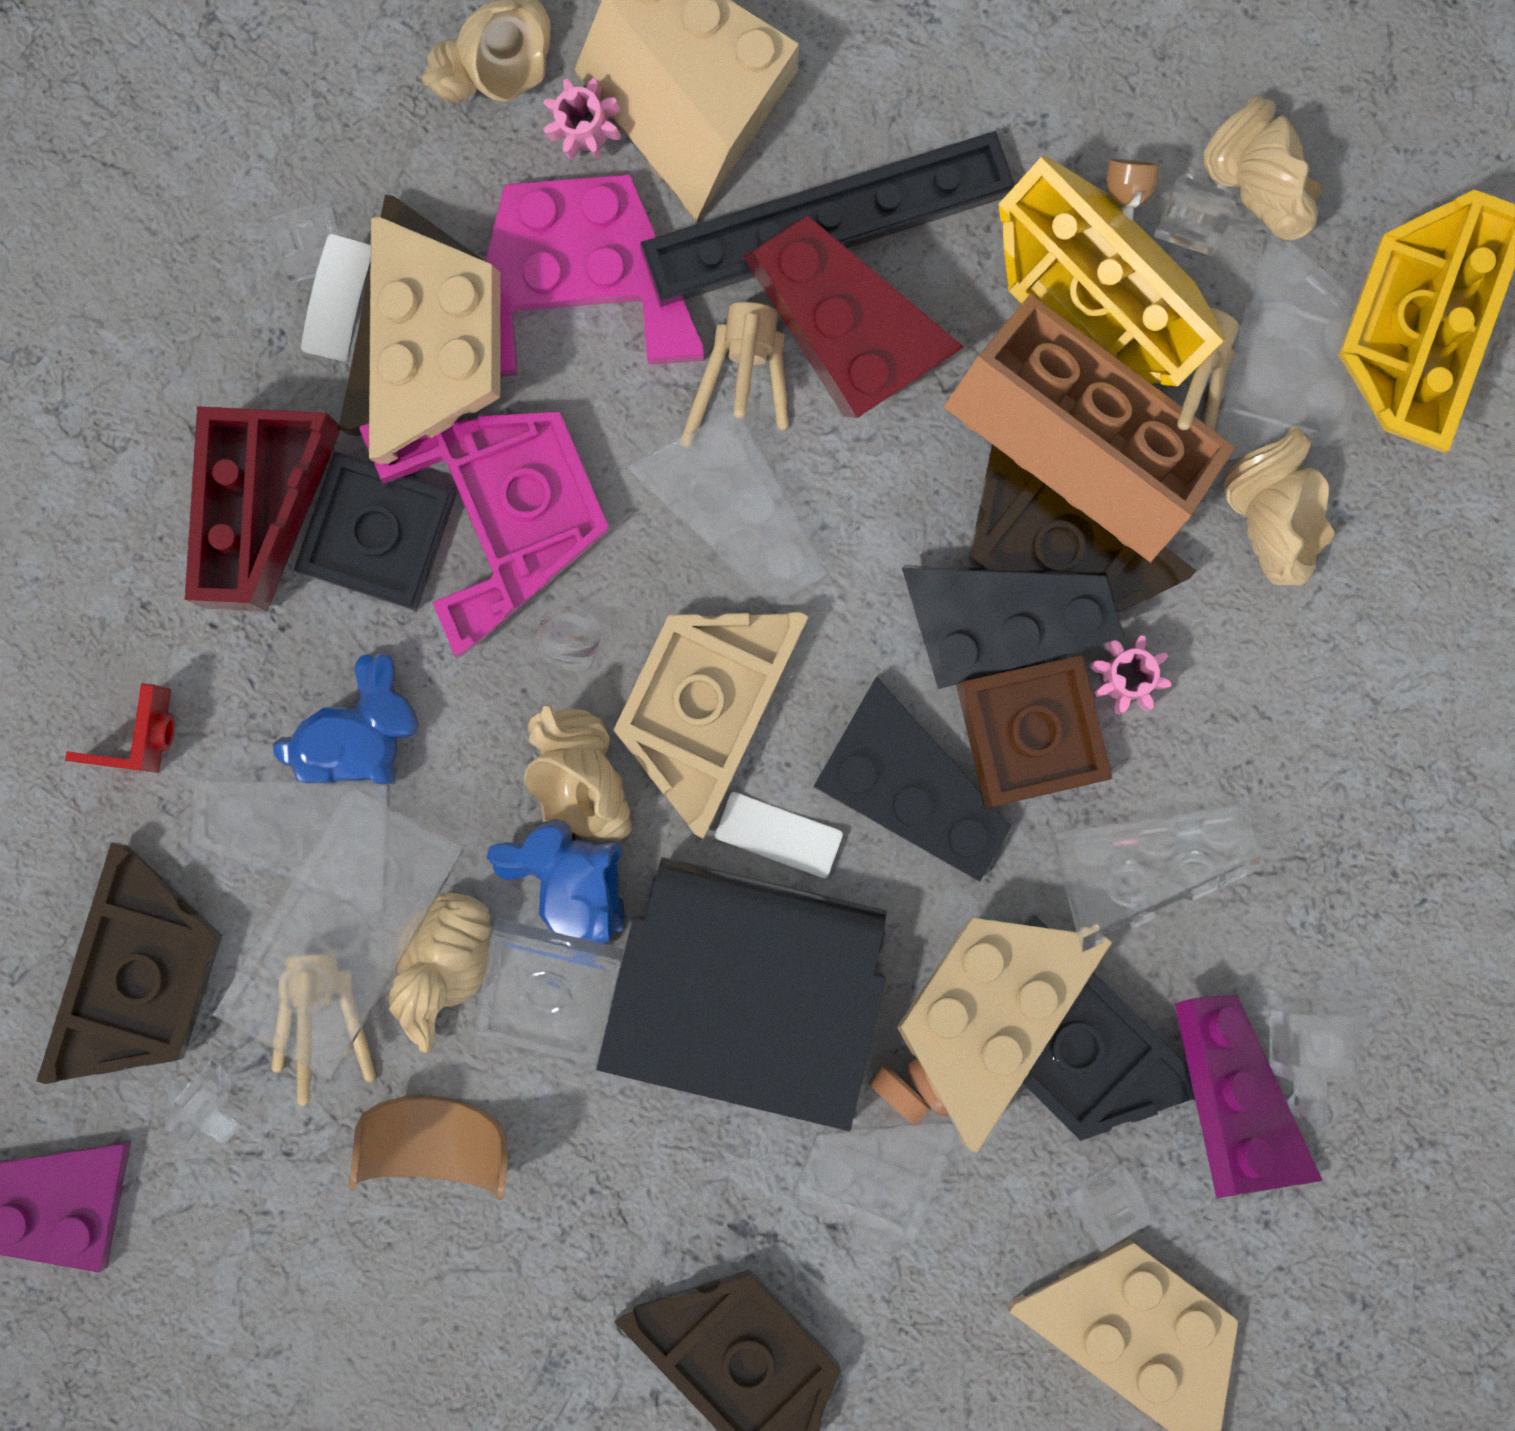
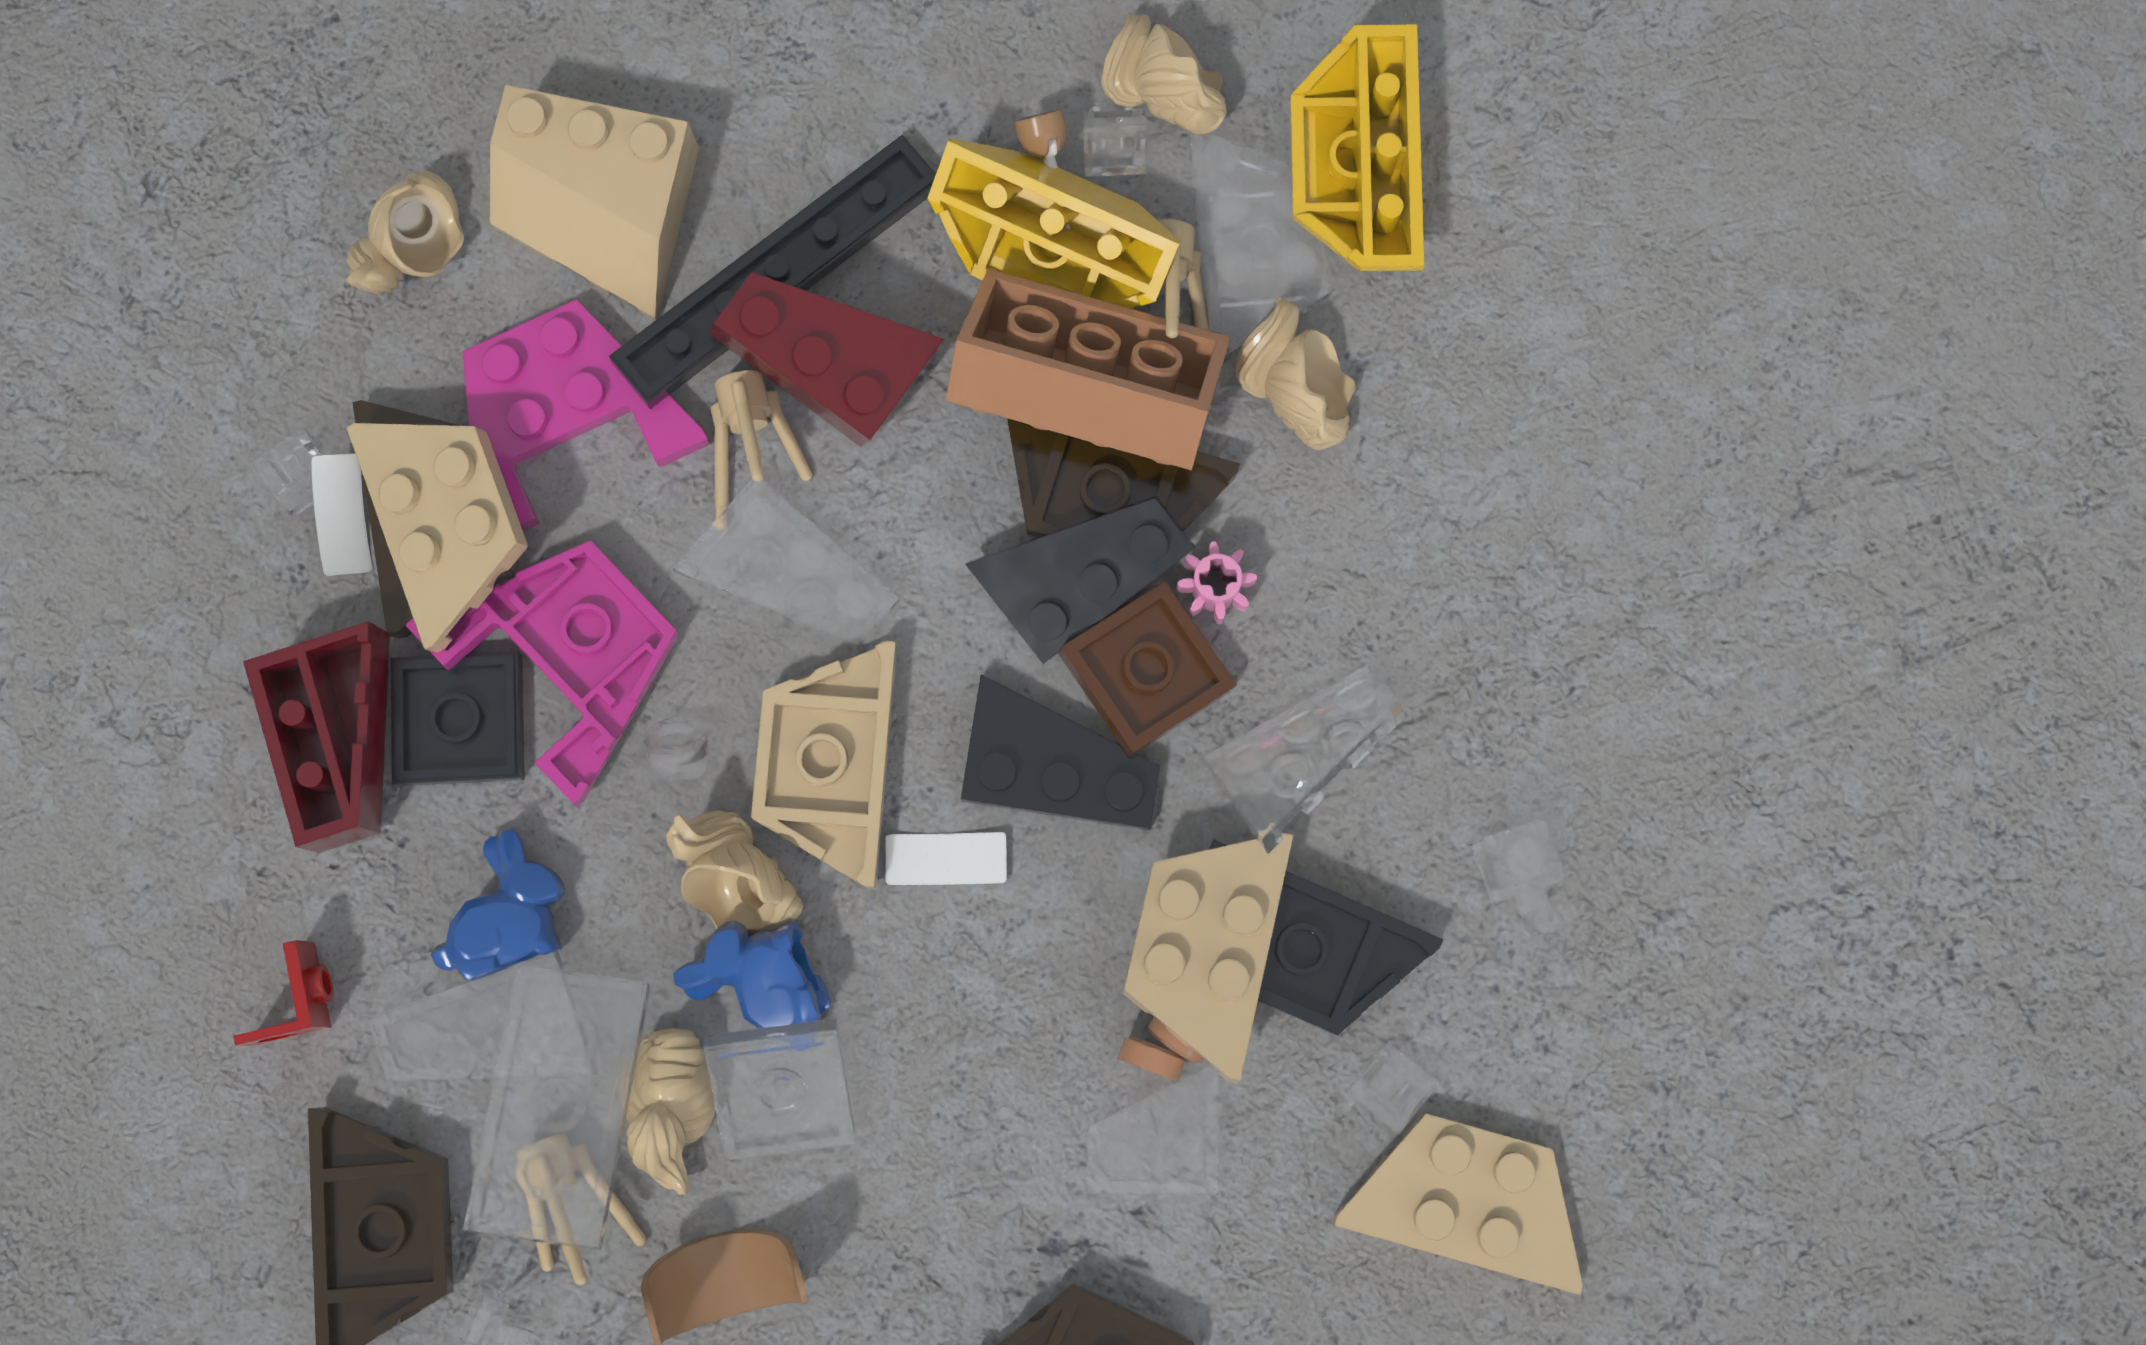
camera: 20 degrees left, 5 degrees down
bright pink gear [543,78,621,160] -> none
black piece [596,857,887,1131] -> none
magenta wing [1175,994,1323,1199] -> none

